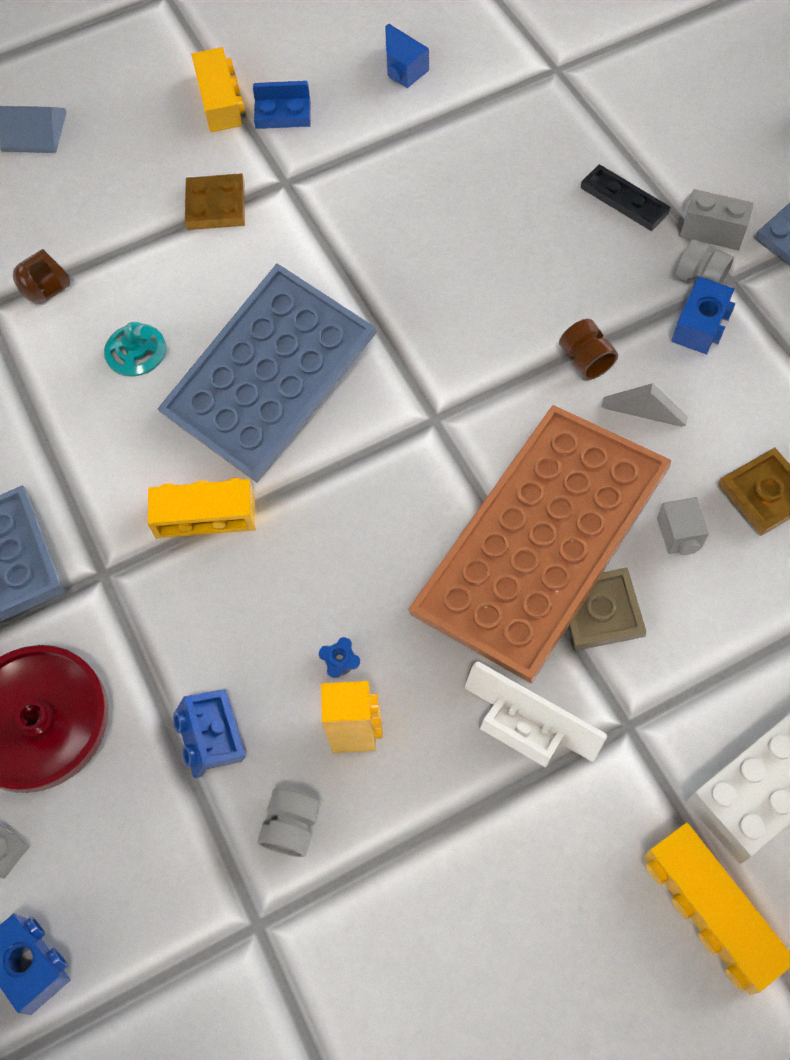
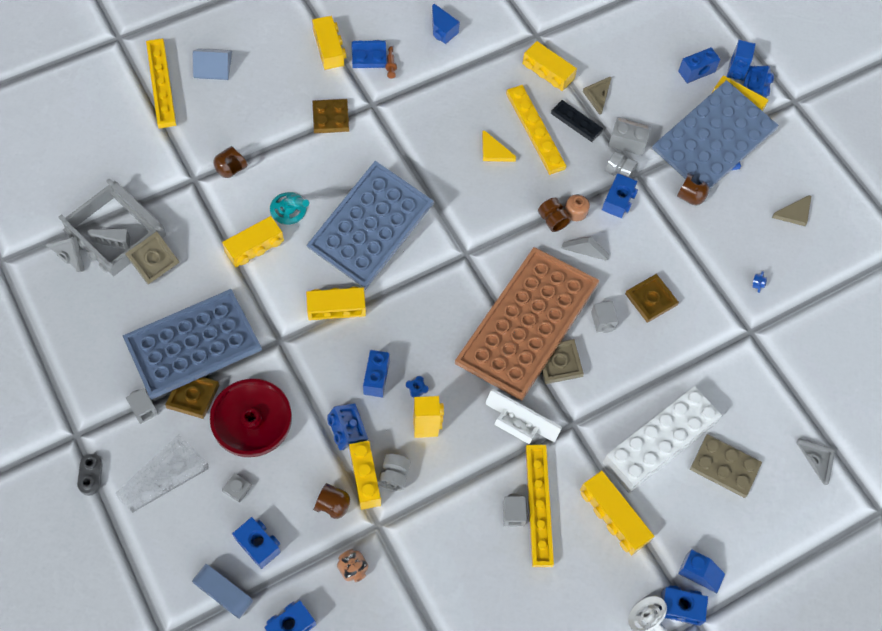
camera: 10 degrees left, 0 degrees up
none -> yellow brick [222,216,284,268]
none -> reddish brown helmet [313,483,350,519]
none -> nougat head [337,549,369,583]
none -> yellow brick [349,441,381,510]
none -> blue brick [363,350,390,398]
none -> dark orange piece [385,46,397,79]
none -> yellow tile [482,131,516,162]
none -> light grey brick [503,494,526,526]
none -> yellow plate [506,85,566,175]
none -> yellow brick [522,41,577,91]
none -> yellow plate [525,445,554,567]
none -> nougat head [565,194,590,222]
none -> dark tan tile [583,77,611,115]

